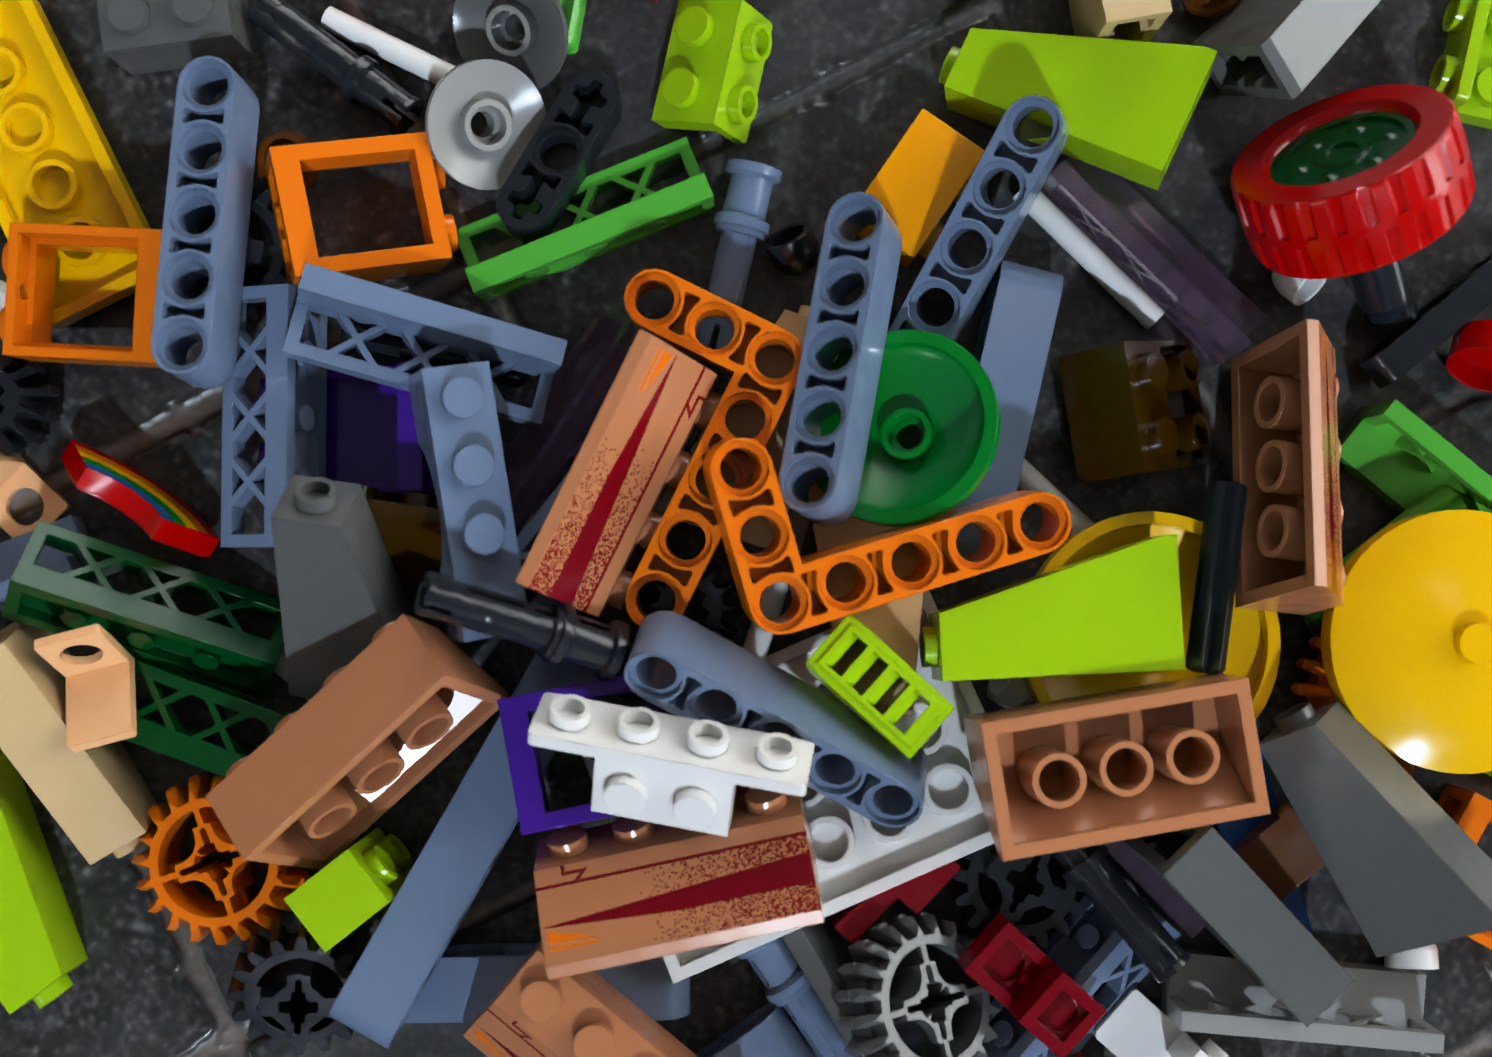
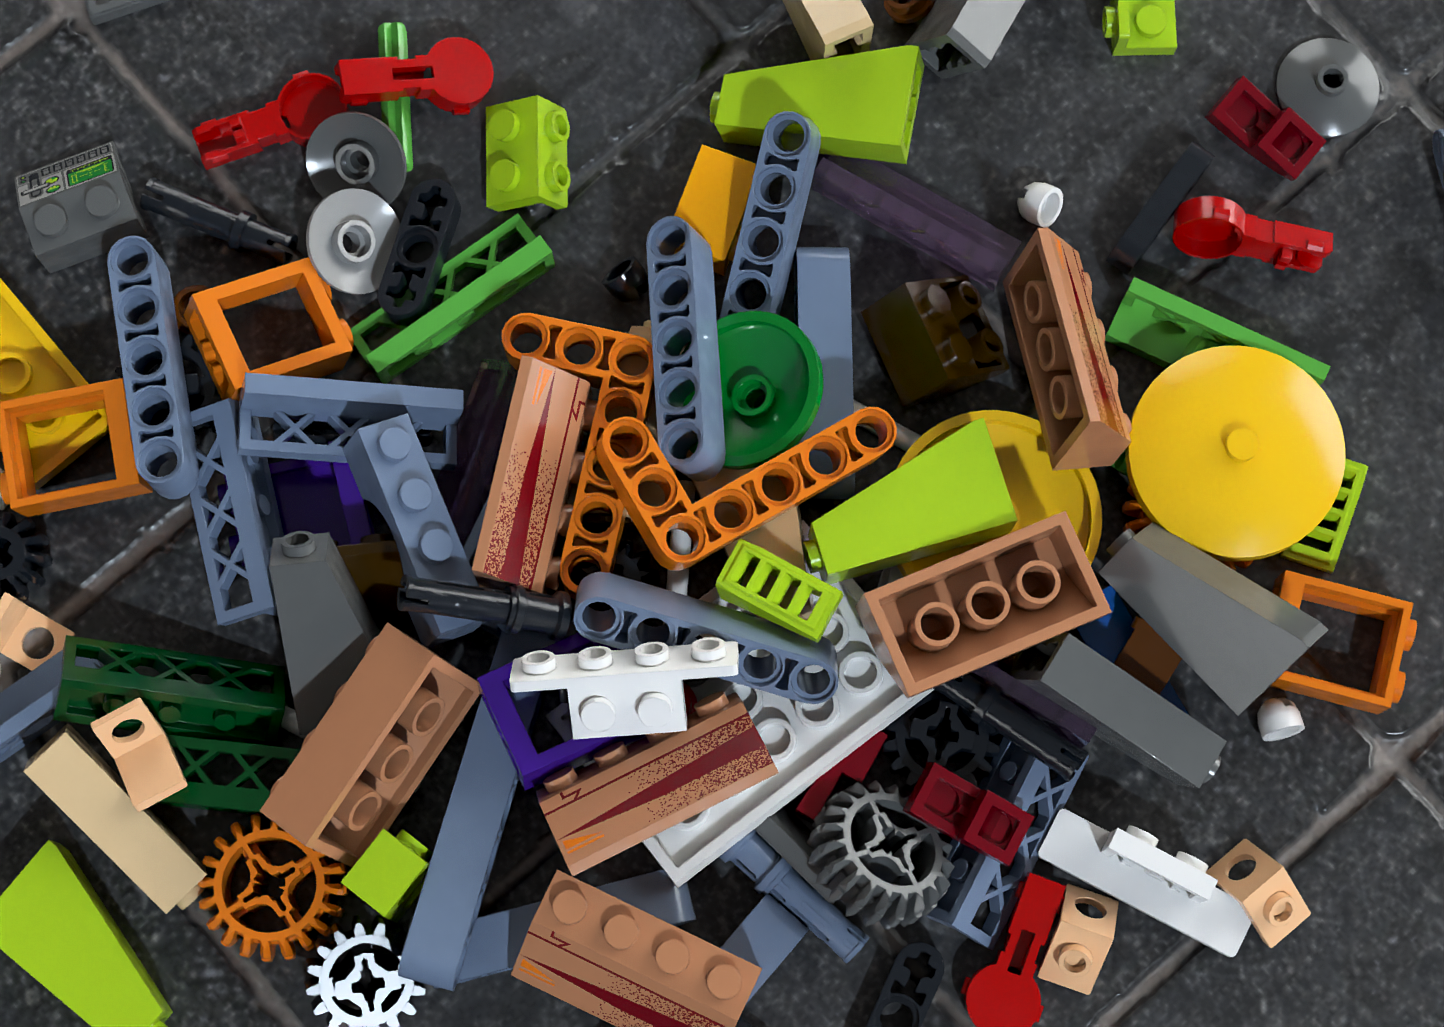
camera: 20 degrees left, 10 degrees down
tile [61,439,220,558] -> none
white bar [320,6,456,85] -> none
sand blue pin [696,158,783,349] -> none
white bar [1012,190,1165,330] -> none
light grey fence [1160,947,1445,1054] -> none
black axle [1185,480,1248,675] -> none
red wheel [1230,84,1475,334] -> none

